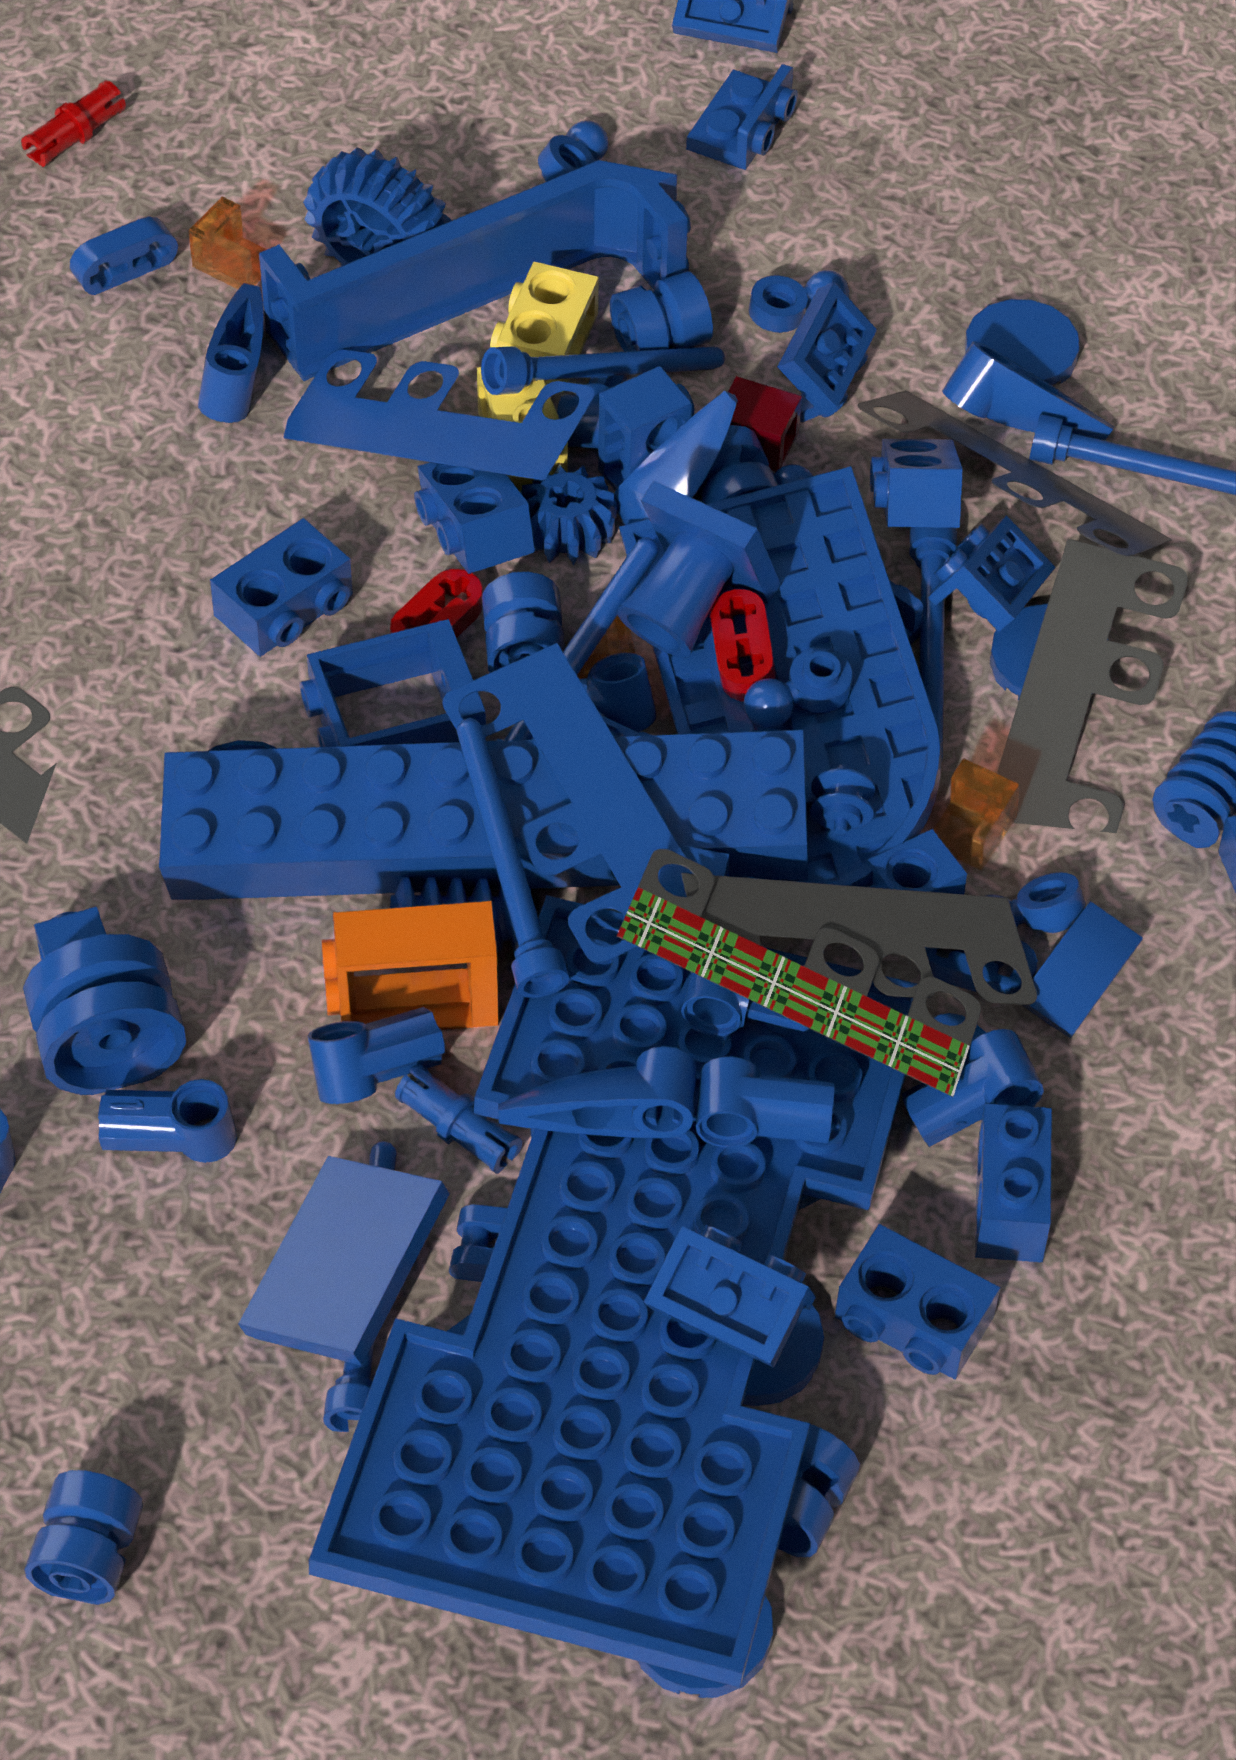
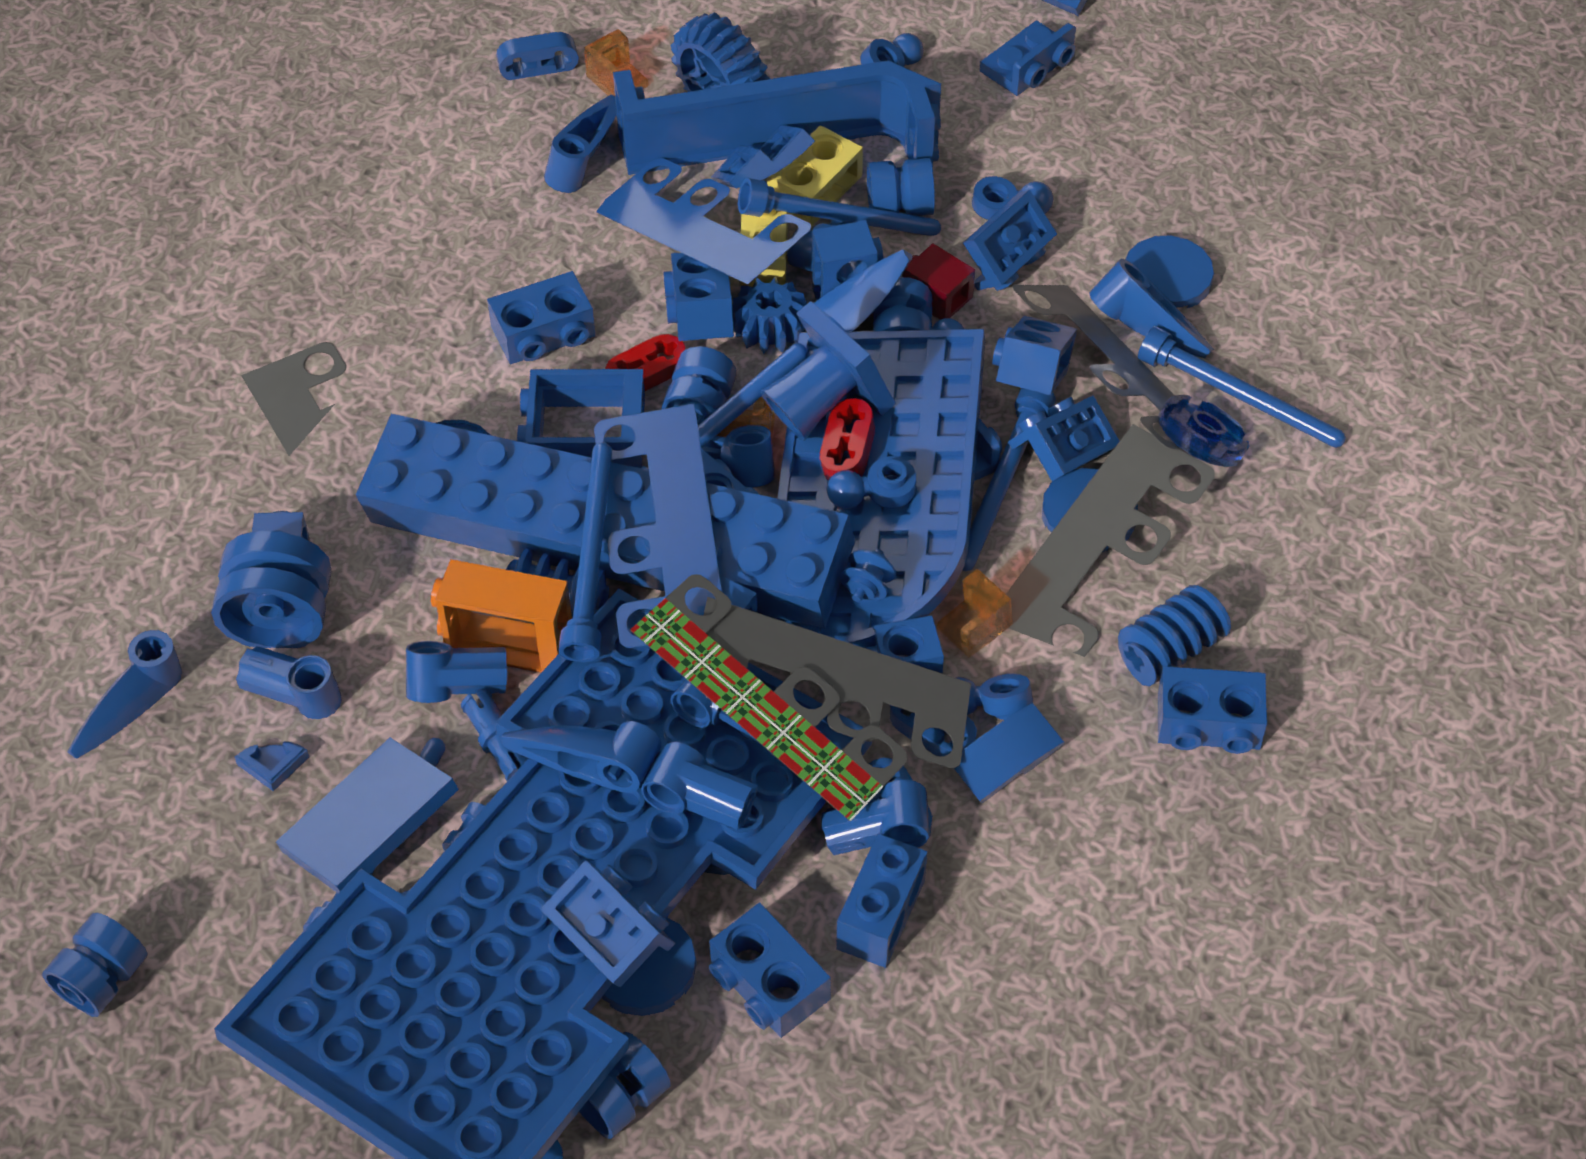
camera: 20 degrees right, 0 degrees up
none -> blue tile [234,742,309,791]
none -> blue slope [711,125,815,188]
none -> clear blue tile [1158,394,1250,467]

